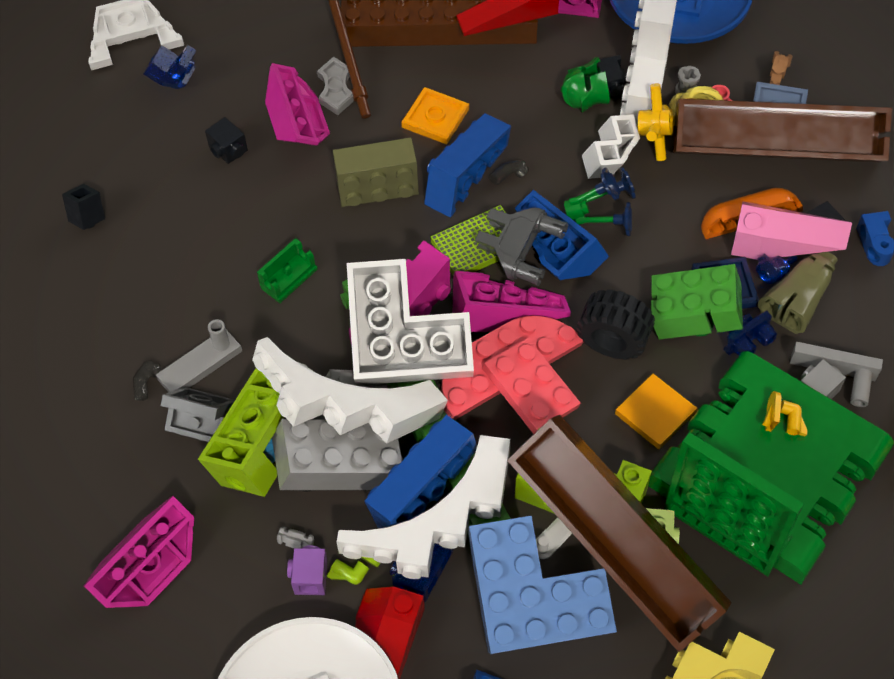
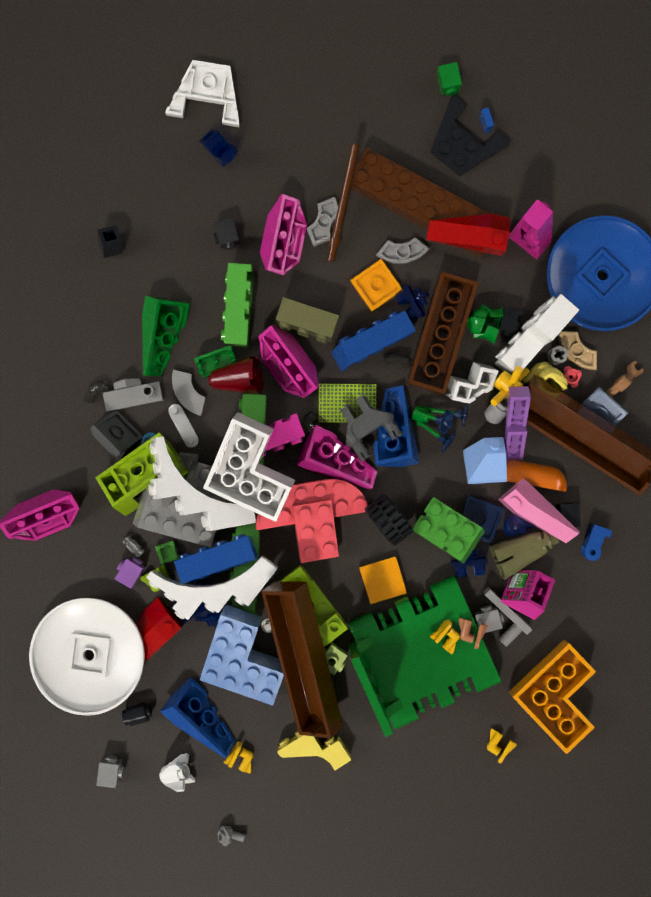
camera: 25 degrees right, 30 degrees up
none -> light grey tile [113,378,141,390]
none -> green wedge [142,295,190,377]
none -> bright green tile [155,540,179,564]
none -> light grey tile [172,370,206,416]
none -> clear blue piece [195,612,222,629]
none -> dark red cone [208,356,263,395]
none -> bright green wedge [221,263,254,347]
none -> dark pink wedge [258,325,319,398]
none -> light grey tile [376,237,430,264]
none -> clear blue hips [395,285,429,320]
none -> reddish brown brick [406,272,479,396]
none -> nougat piece [459,618,488,649]
none -> light blue slope [463,437,507,484]
none -> light grey brick [484,397,508,424]
none -> dark pink slope [500,570,555,620]
none -> medium lavender slope [504,386,531,460]
none -> tan tile [558,331,597,370]

